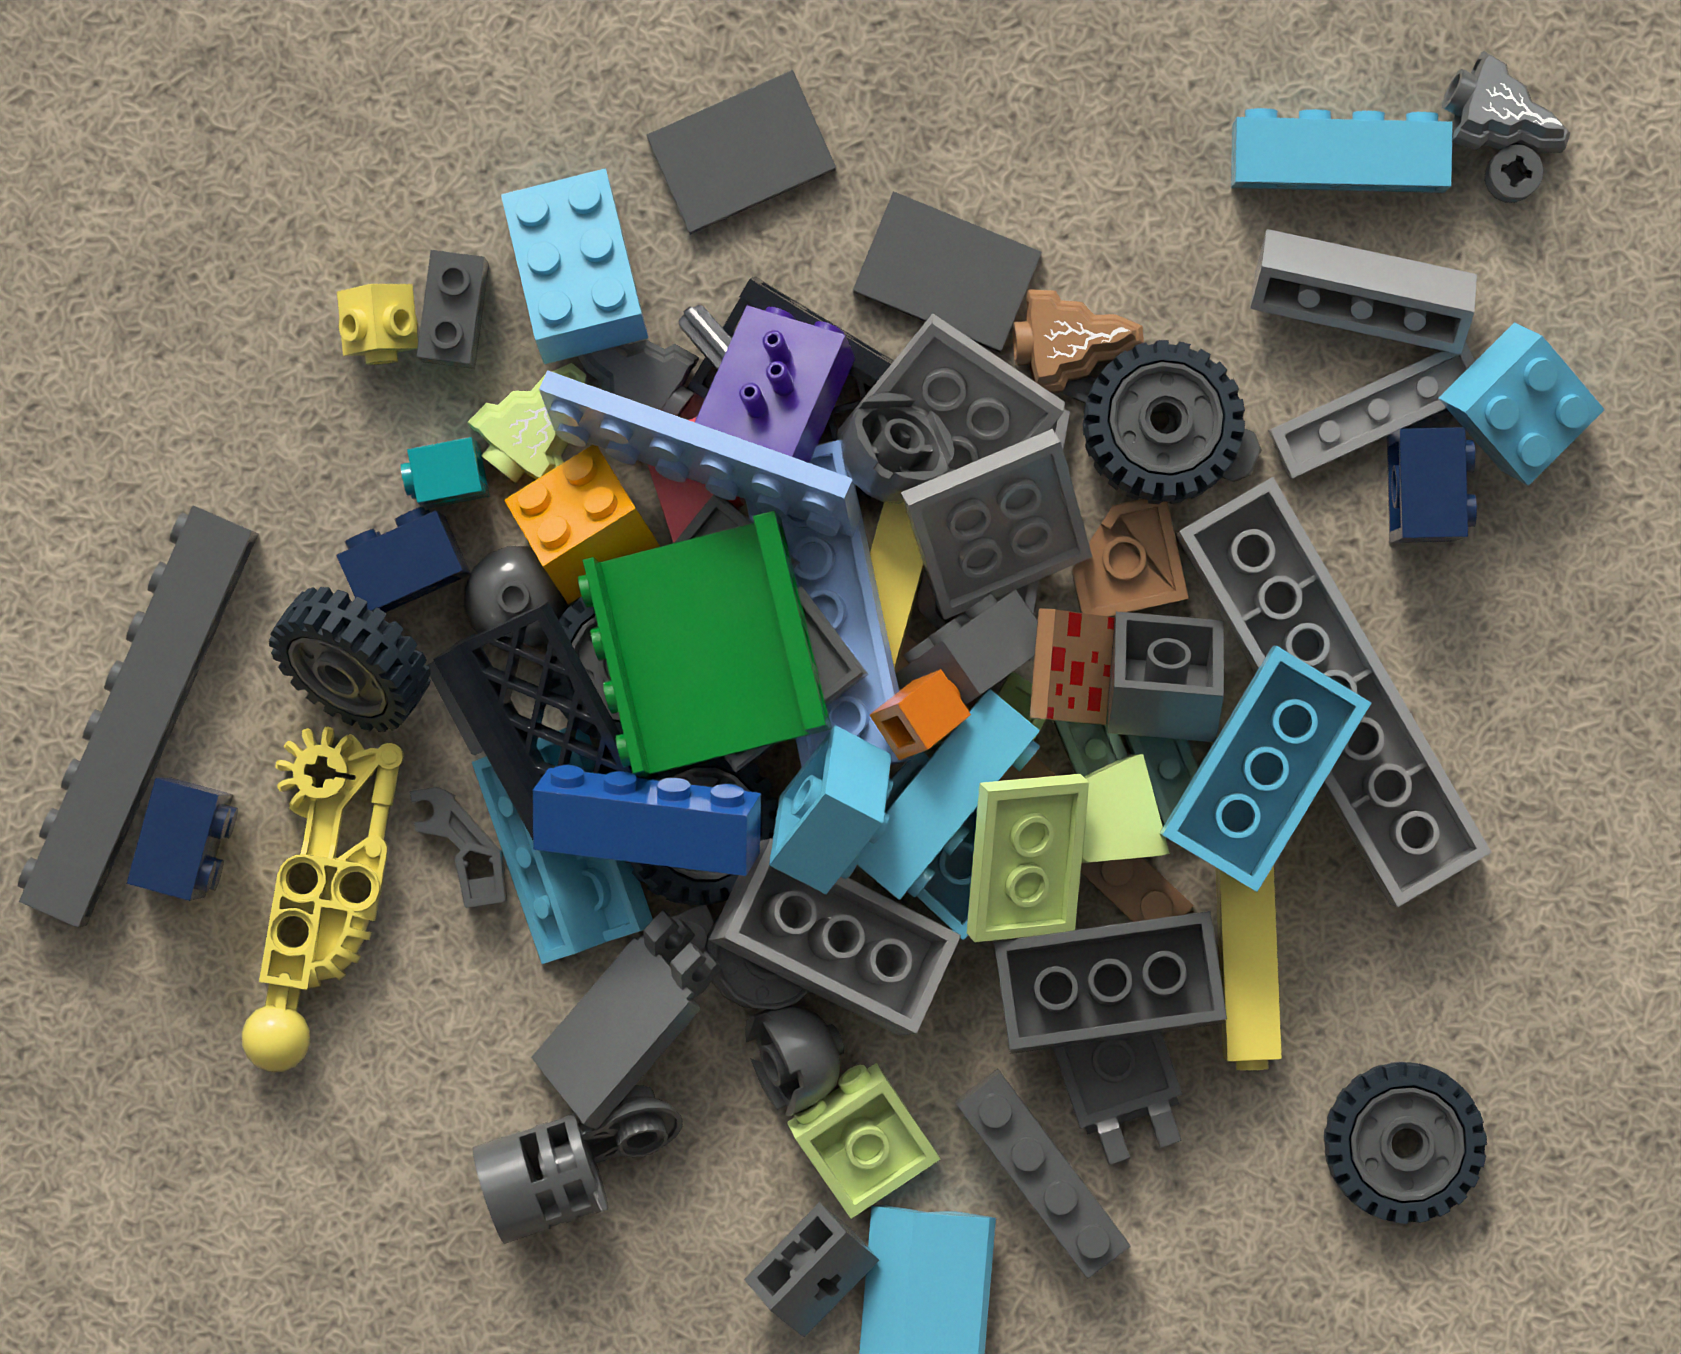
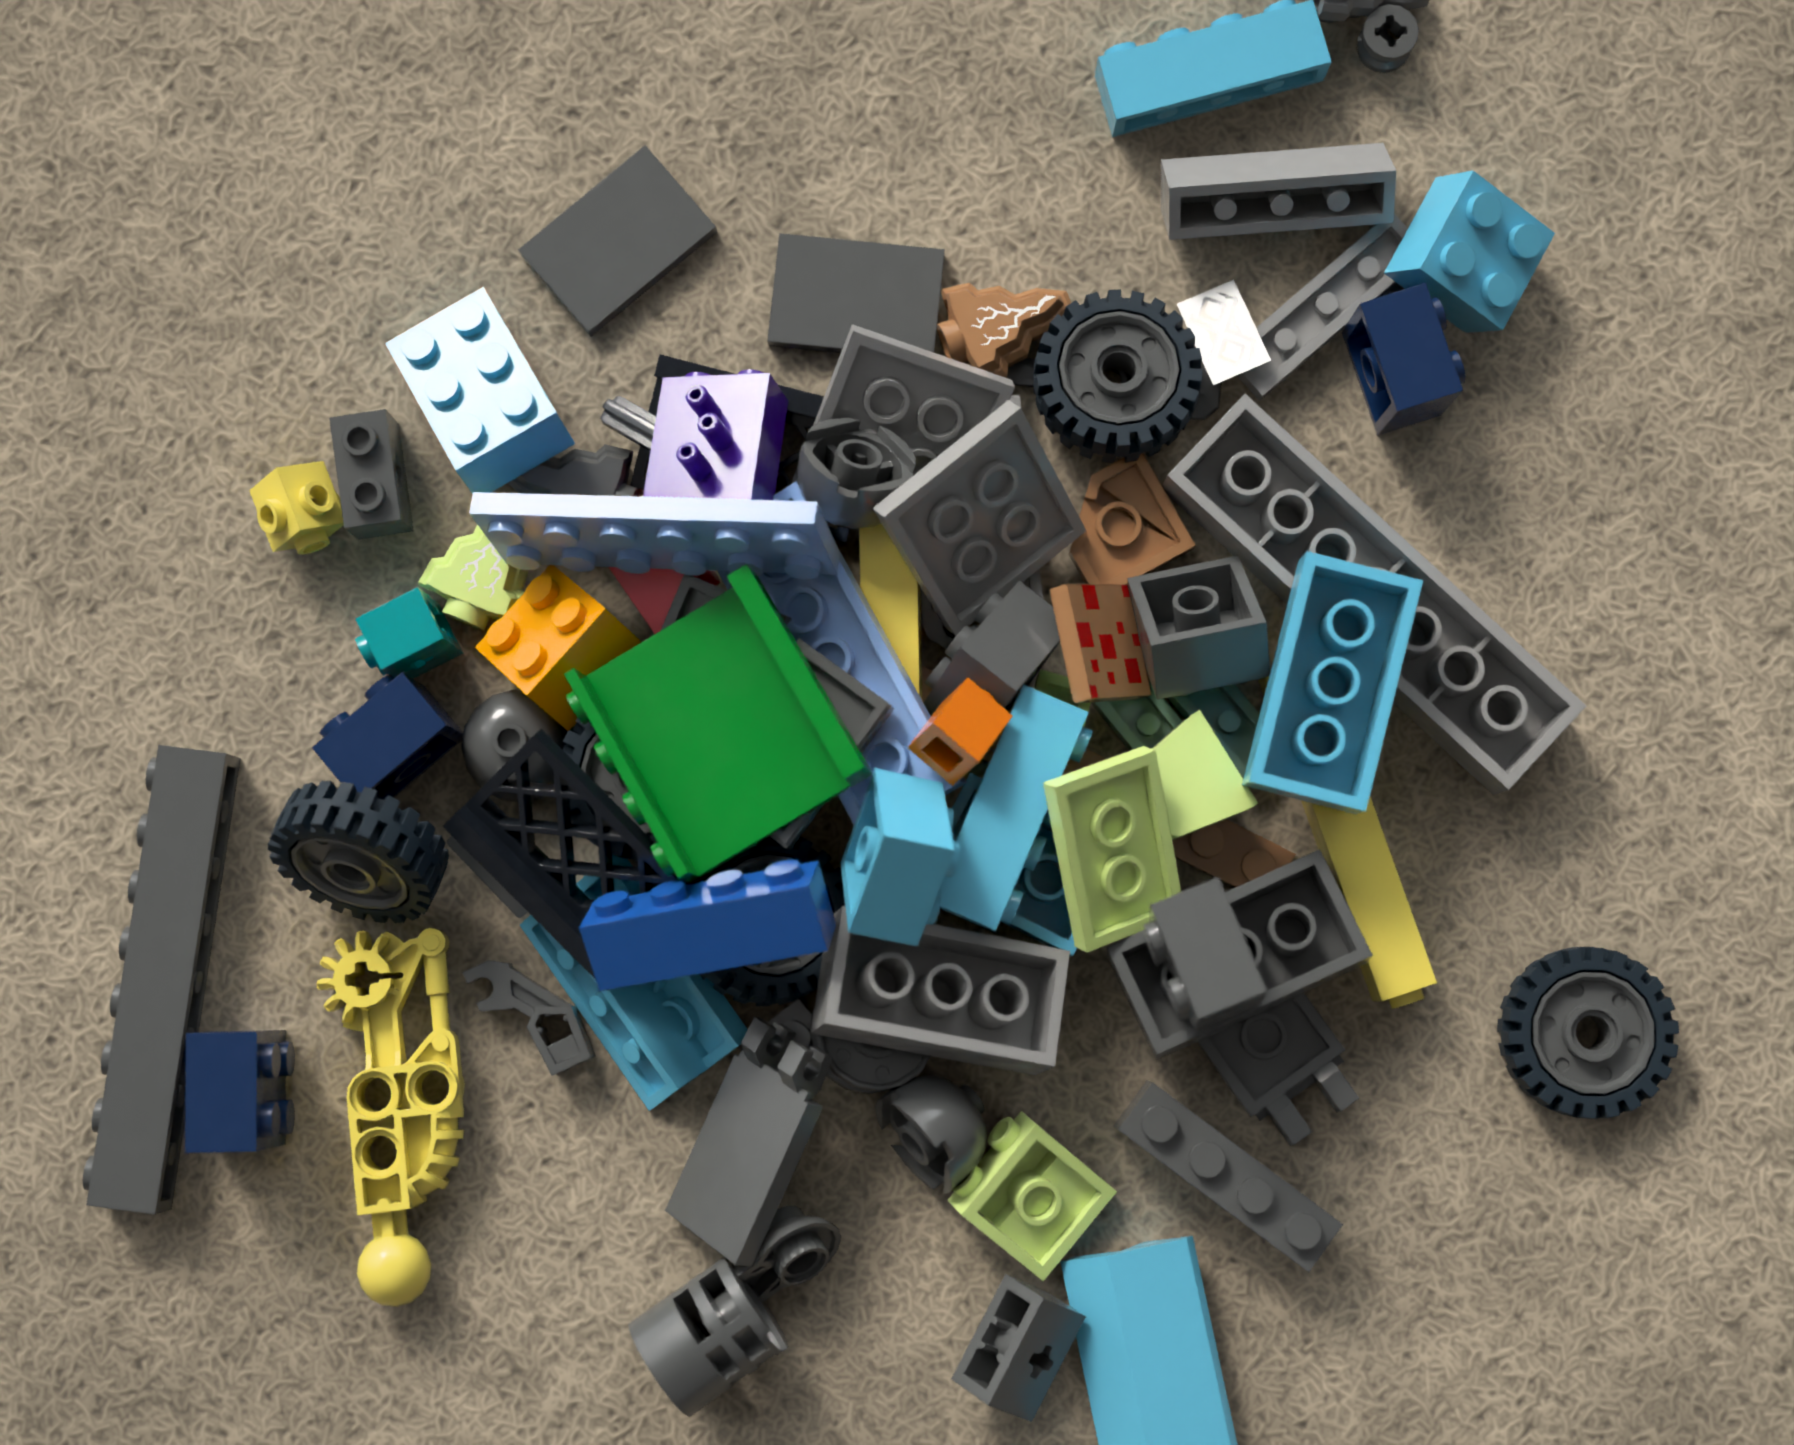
camera: 10 degrees left, 5 degrees down
none -> dark grey brick [1143,878,1267,1031]
none -> white sticker [1177,280,1271,385]

